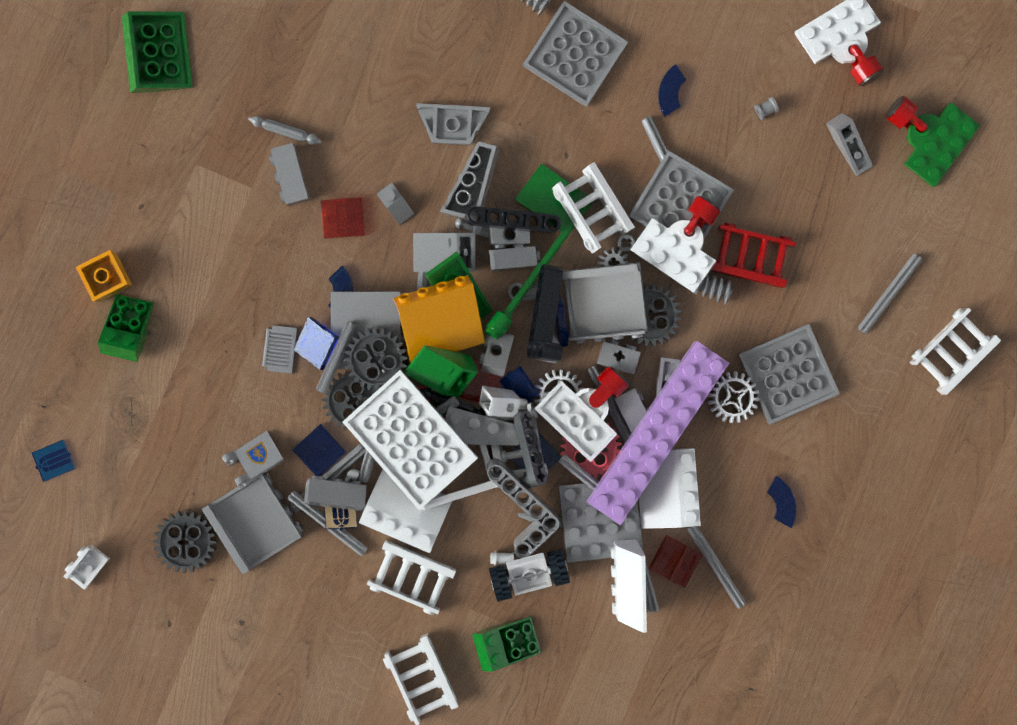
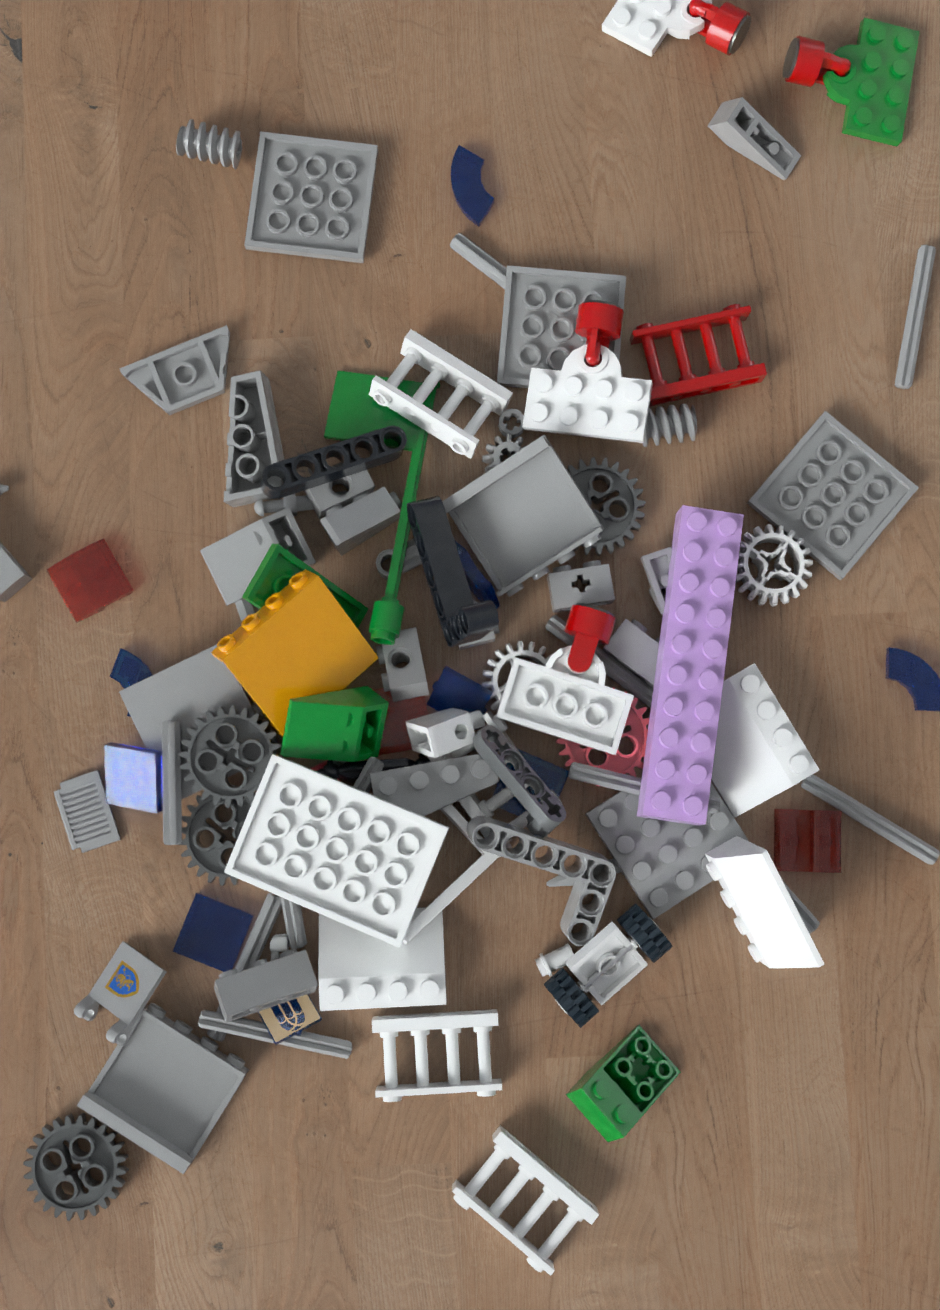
camera: 25 degrees left, 5 degrees down
light grey slope [377,183,415,225] -> none
light grey bush [754,97,779,121] -> none

